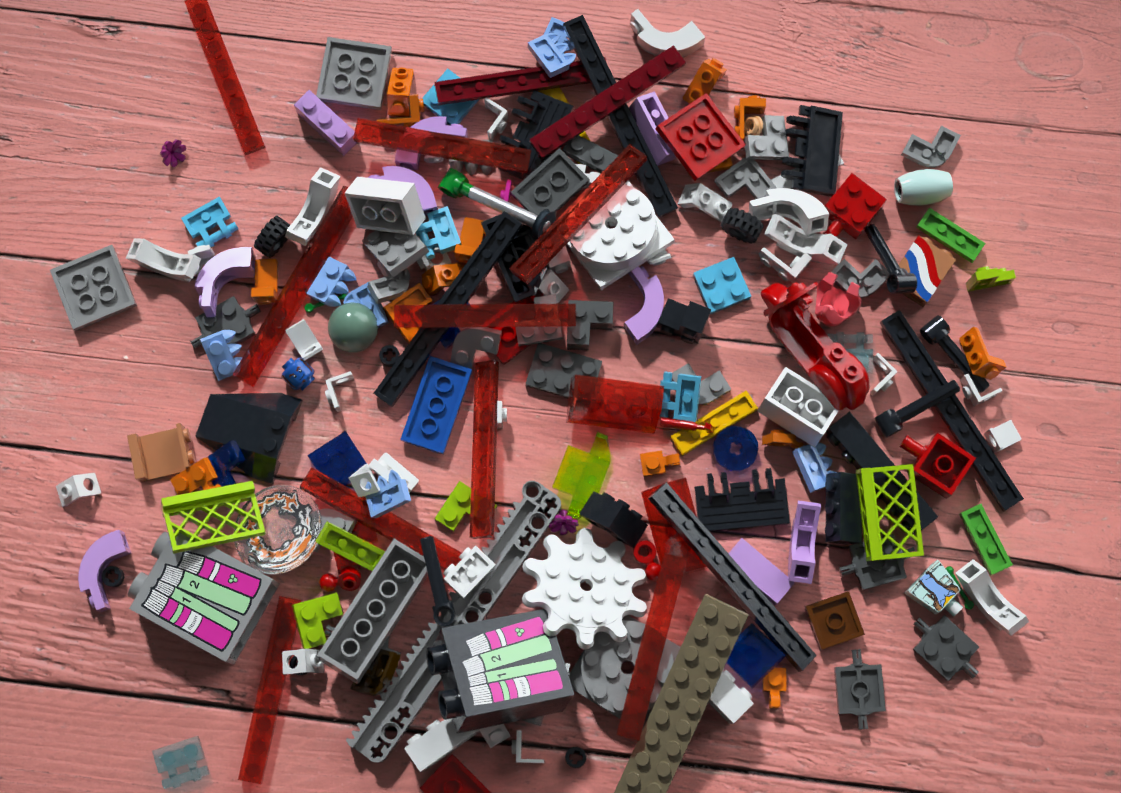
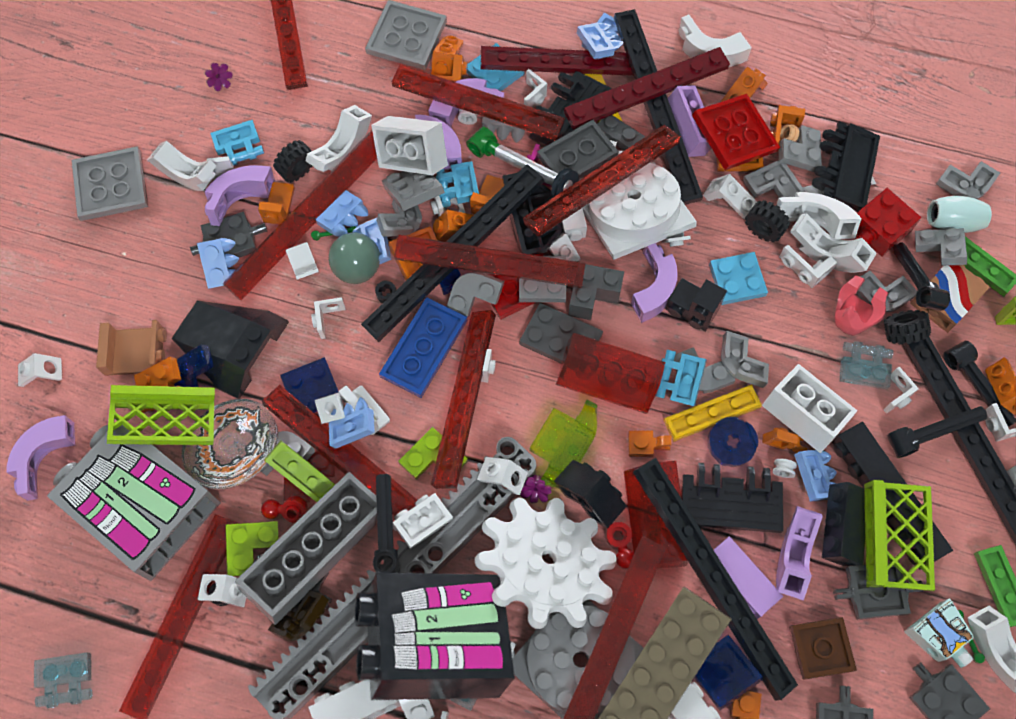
camera: 10 degrees right, 10 degrees down
black bush [101,566,125,587] -> none
blue head [281,357,315,391] -> none
lavender brick [294,90,359,156] -> none
red piece [660,417,714,434] -> none
red piece [761,281,870,410] -> none
red brick [899,432,976,499] -> none
none -> white bracket [477,457,528,495]
none -> light grey plate [721,331,769,388]
none -> white bush [773,459,797,478]
none -> black tyre [884,310,931,344]
none -> light grey plate [915,228,967,266]

